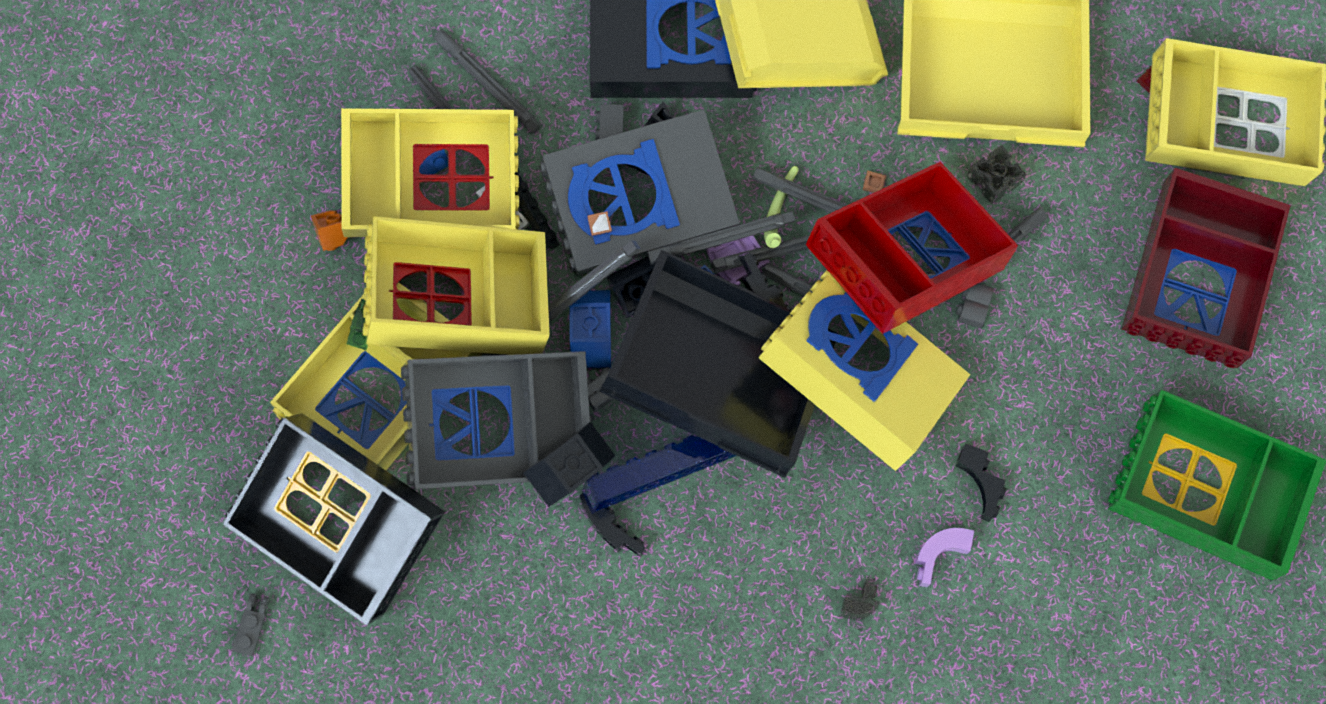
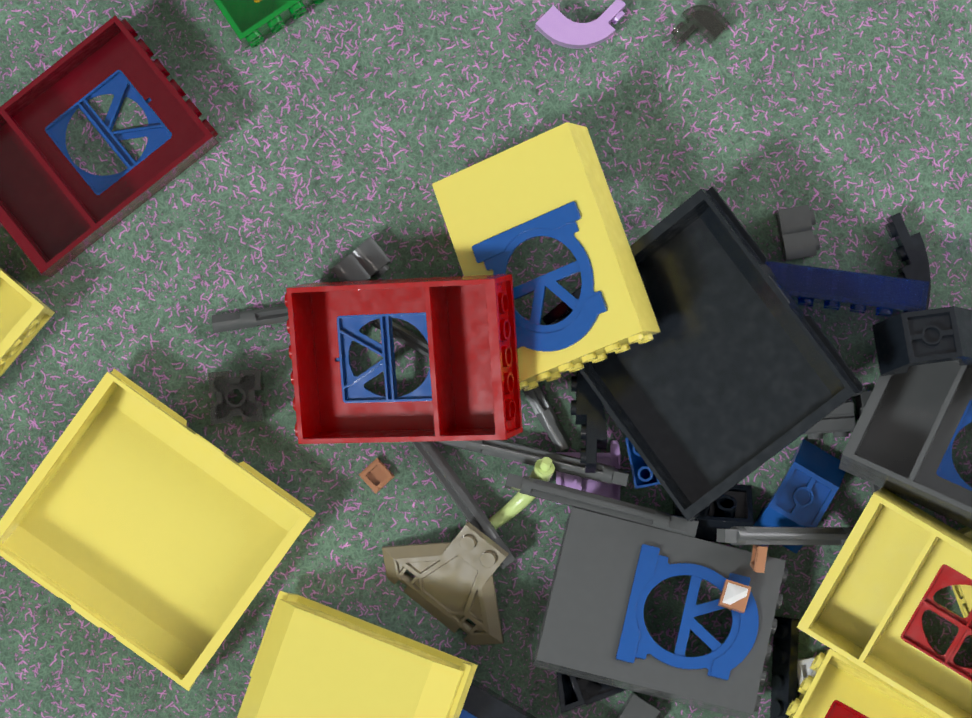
camera: 150 degrees left, 15 degrees up
black arch [956,443,1006,522] -> none
none -> dark tan plate [382,522,509,645]
none -> nougat tile [750,545,768,573]
none -> dark grey brick [775,205,820,261]

